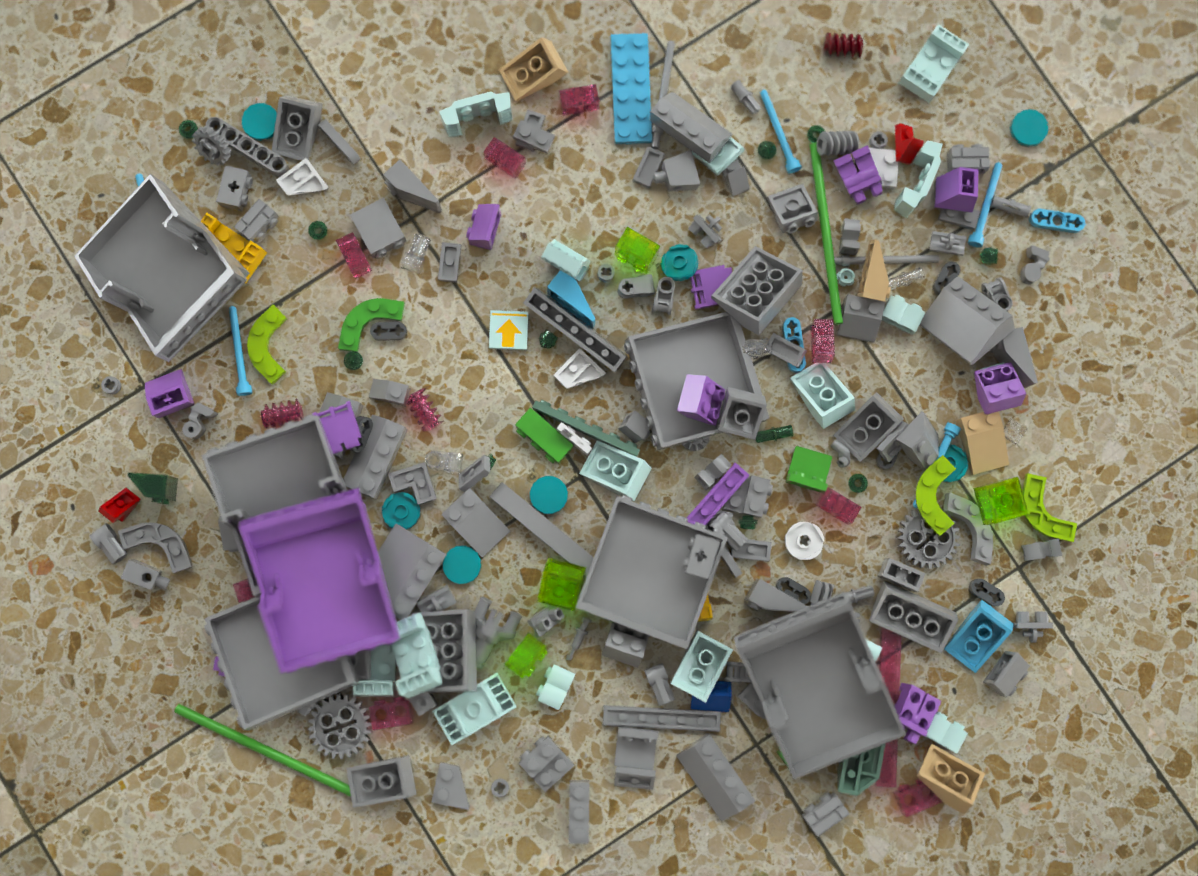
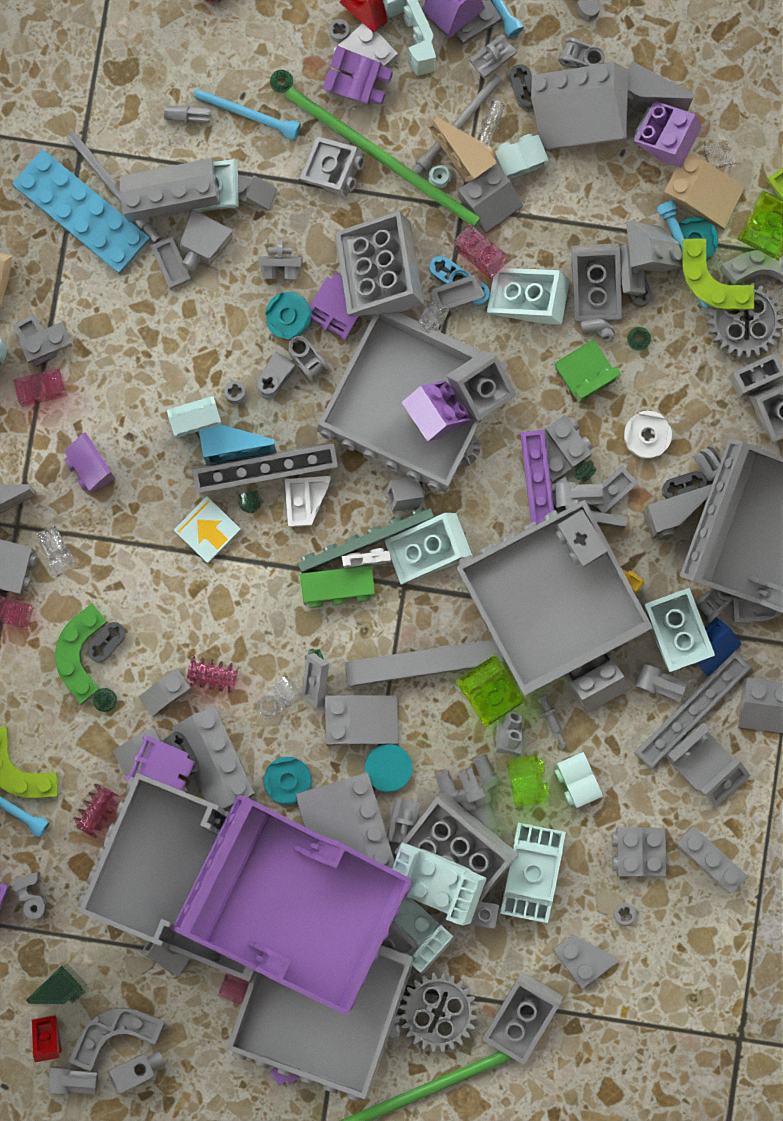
camera: 45 degrees left, 0 degrees up
clear pink brick [369,696,414,730] -> none
light grey plate [388,462,437,505] -> none
light grey plate [438,242,462,283] -> none
teal tile [530,476,568,514] -> none
clear pink brick [559,84,599,116] -> none
clear neon green brick [615,227,660,274] -> none
light grey leg [694,454,732,490] -> none
clear green axle [755,425,793,443] -> none
clear green plate [758,141,776,160] -> none
clear pink brick [815,487,862,525] -> none
light grey piece [816,131,859,156] -> none
light grey leg [839,218,861,256] -> none
light grey axle [846,586,874,604] -> none
clear green plate [980,247,998,266] -> none

